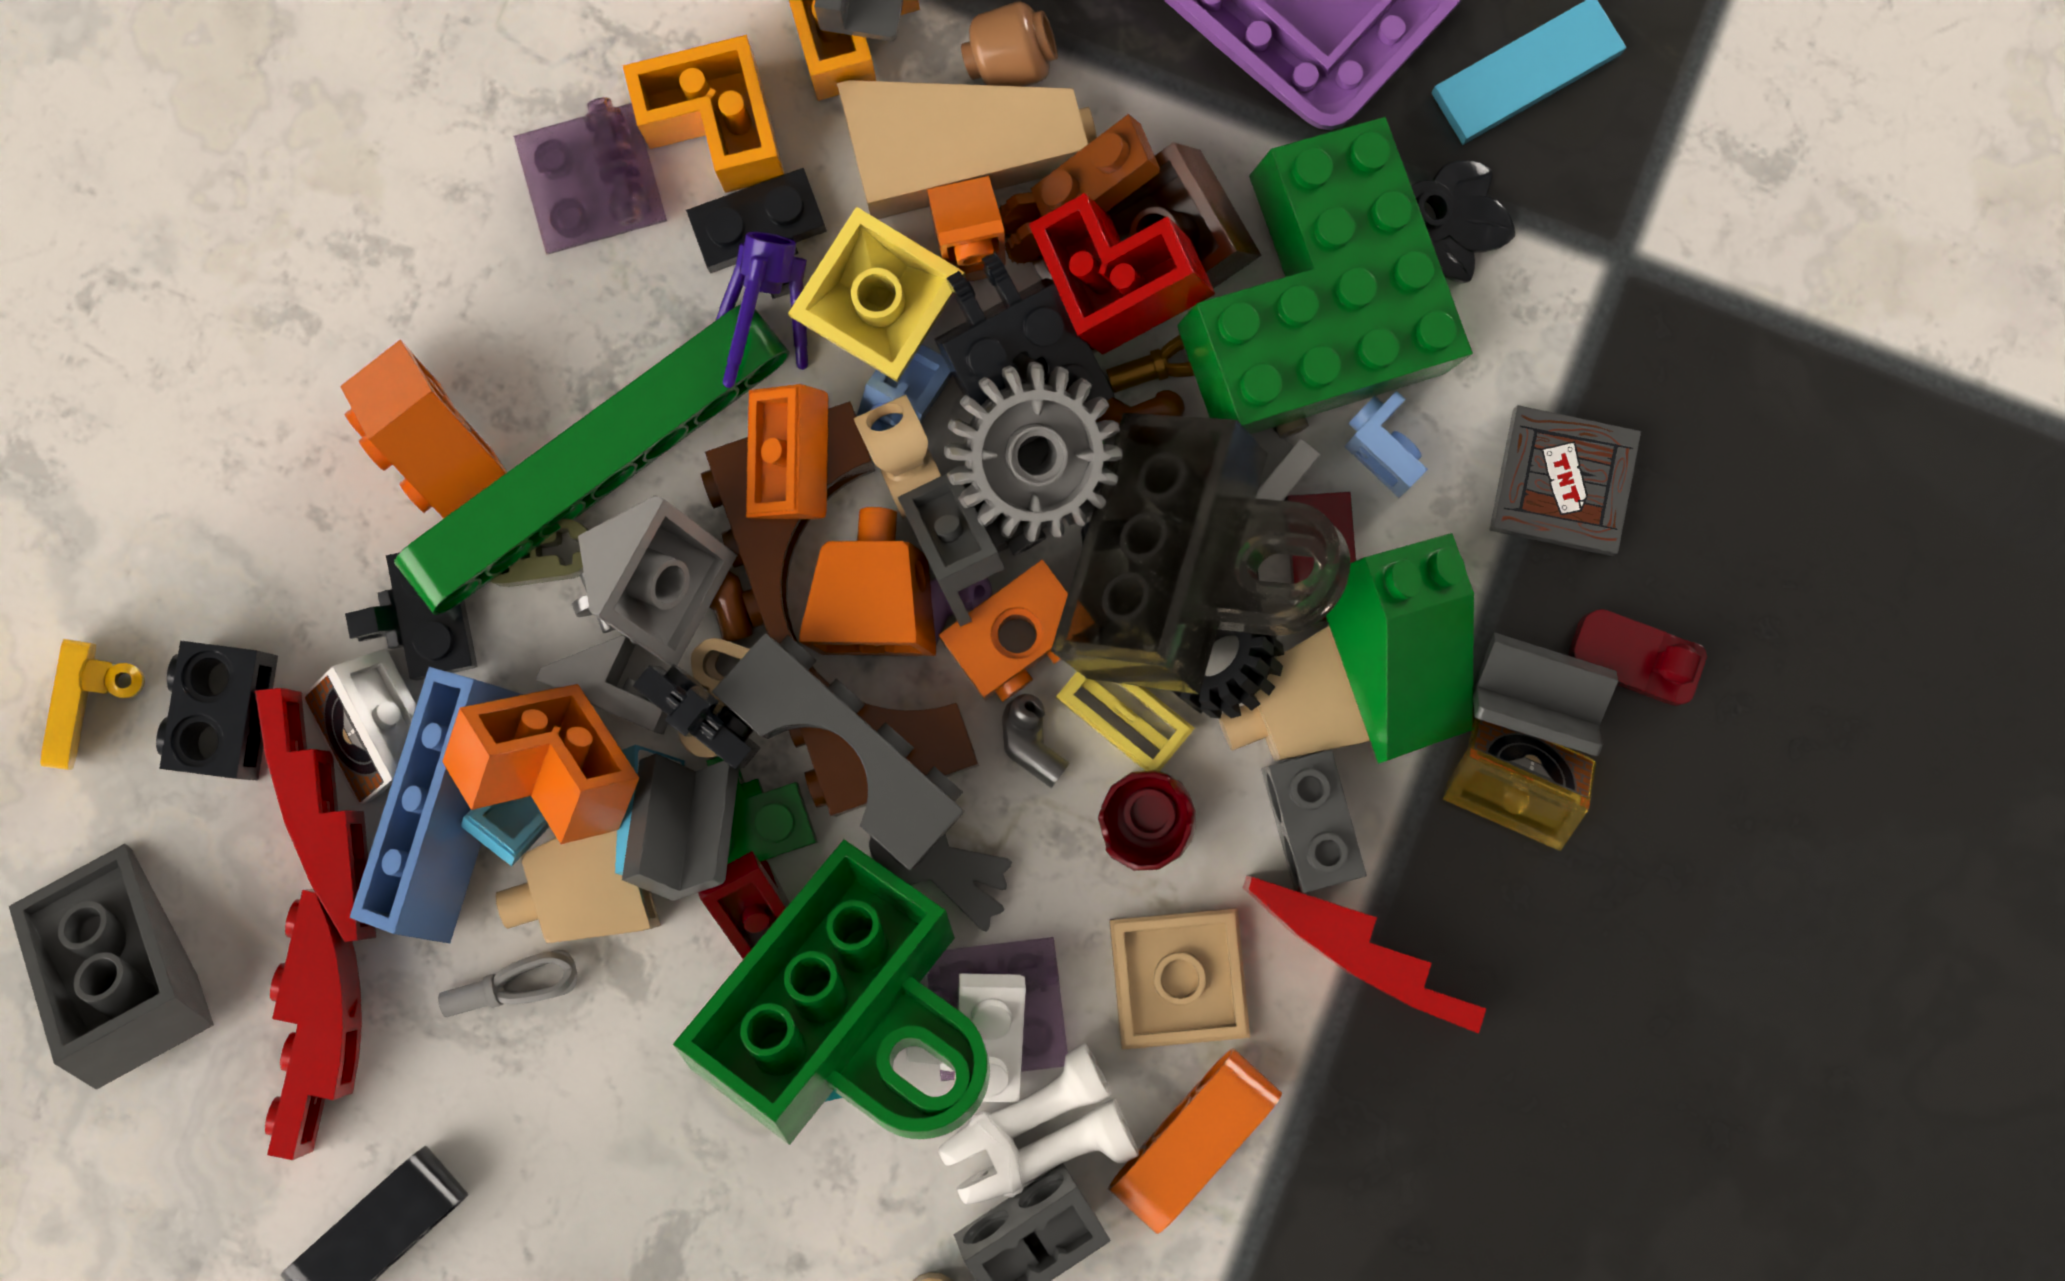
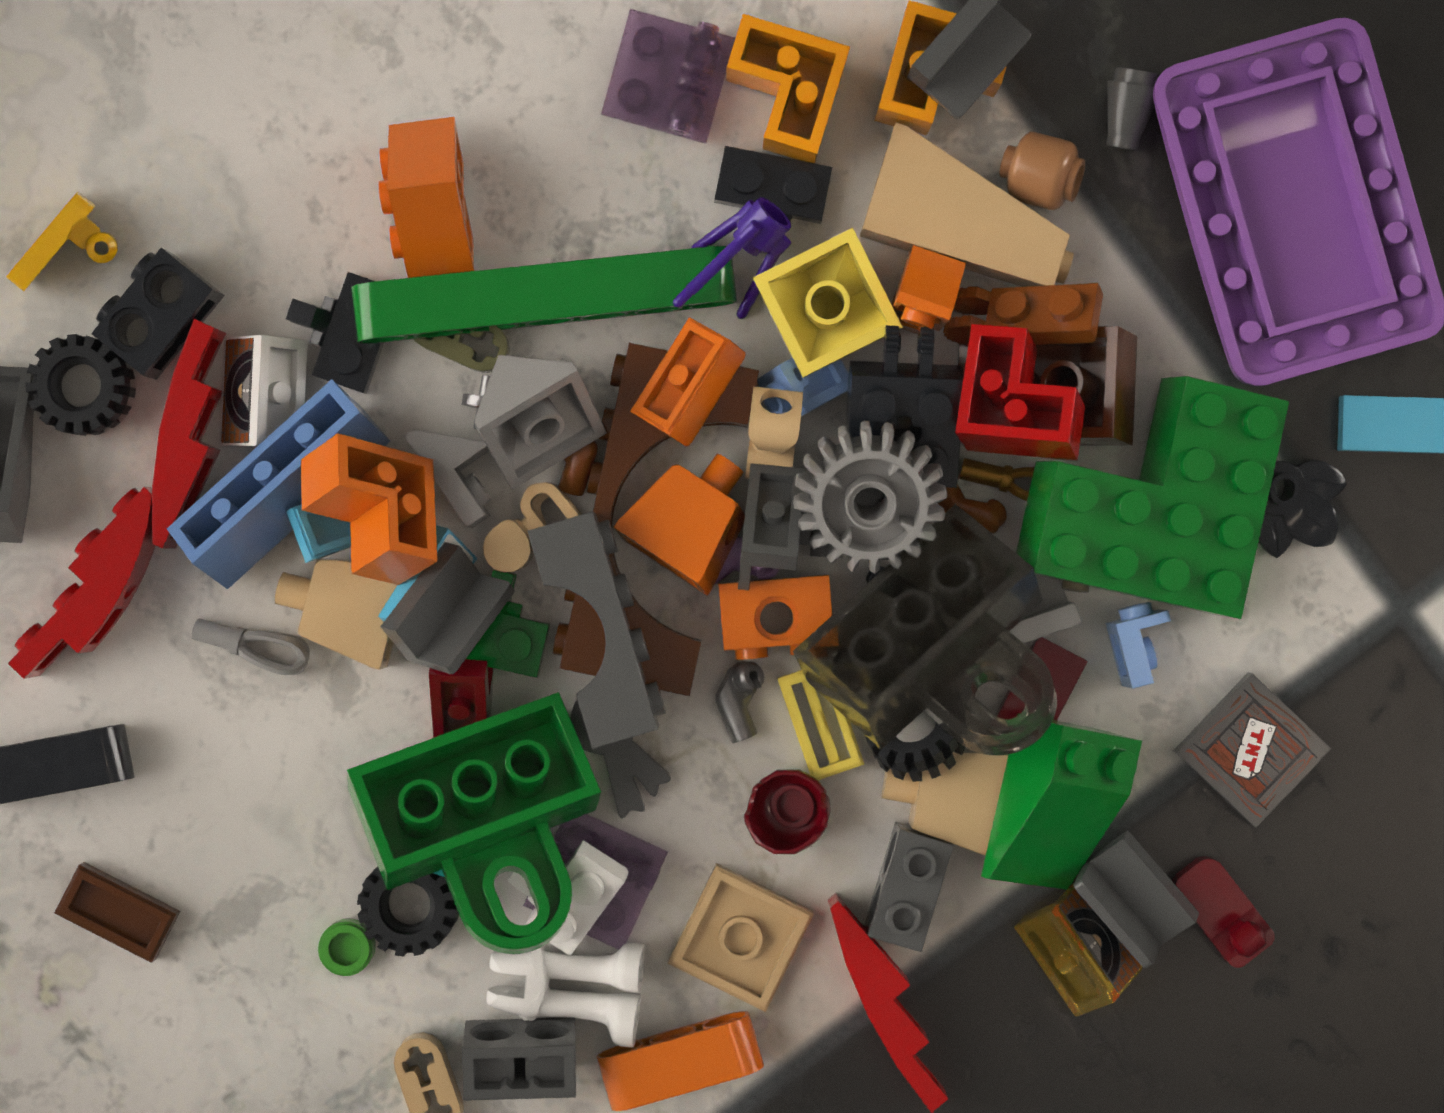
camera: 35 degrees right, 5 degrees up
black hinge [633,664,761,770] -> none
none -> black tyre [25,334,136,436]
none -> bright green tile [318,918,376,976]
none -> black tyre [357,866,459,957]

